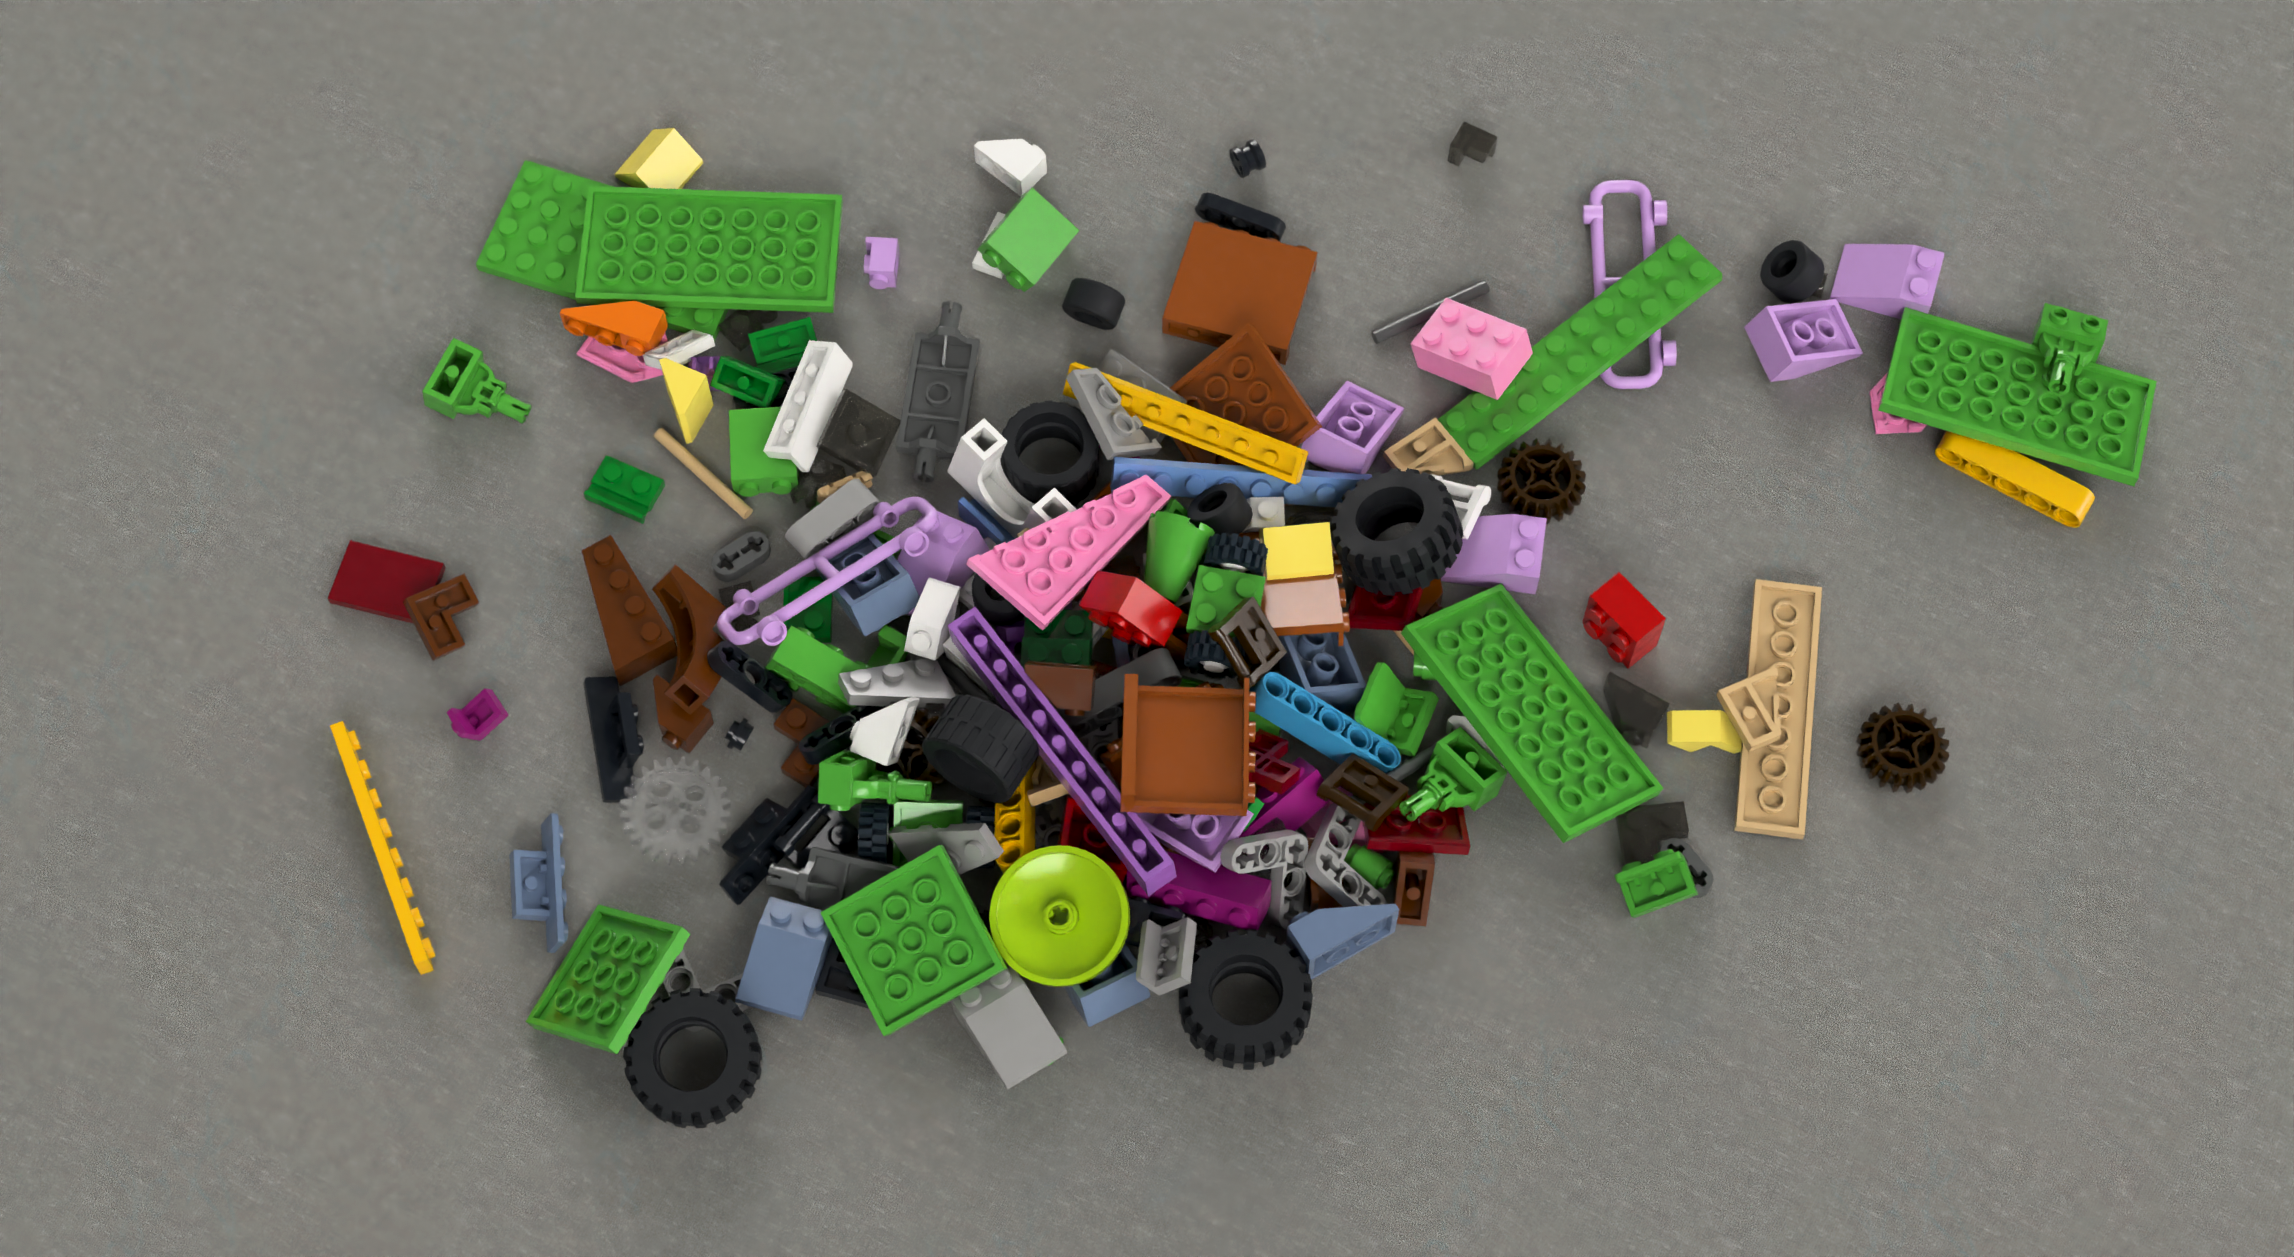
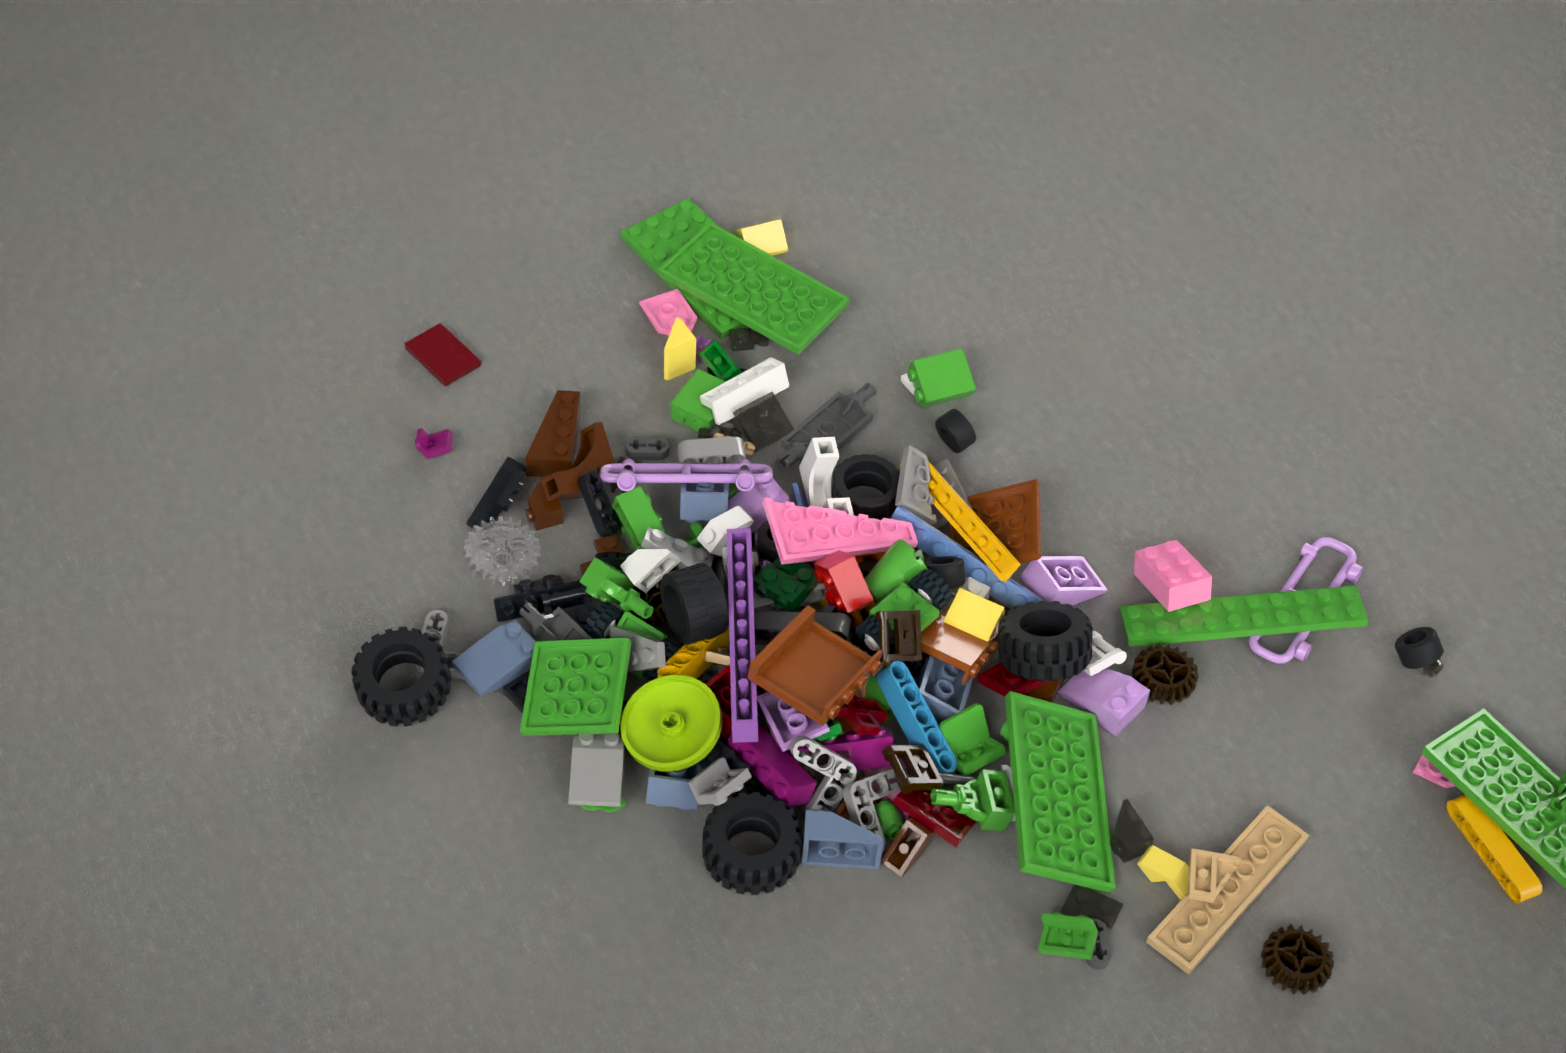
camera: 30 degrees right, 15 degrees down
yellow plate [330,721,436,975] -> none
reddish brown plate [403,573,479,661] -> none
bright green brick [422,338,532,424] -> none
sand blue bracket [509,813,568,953] -> none
bright green plate [525,904,690,1054] -> none
orange slope [560,301,668,356] -> none
green plate [583,455,665,524] -> none
white plate [643,330,715,370] -> none
tan bar [654,428,753,519] -> none
black plate [725,718,754,751] -> none
green plate [748,317,817,374] -> none
green plate [783,577,833,643] -> none
lavender brick [864,237,900,289] -> none
white slope [974,139,1047,196] -> none
reddish brown slope [1024,661,1096,716] -> none
dark orange panel [1162,221,1318,365] -> none
black beam [1195,193,1286,241] -> none
black wheel [1229,139,1266,178] -> none
dark grey bar [1371,280,1490,344] -> none
tan wing [1383,417,1474,475] -> none
clear smoke panel [1448,122,1498,167] -> none
red brick [1582,572,1666,669] -> none
lavender slope [1744,299,1863,382] -> none
lavender slope [1829,244,1945,319] -> none

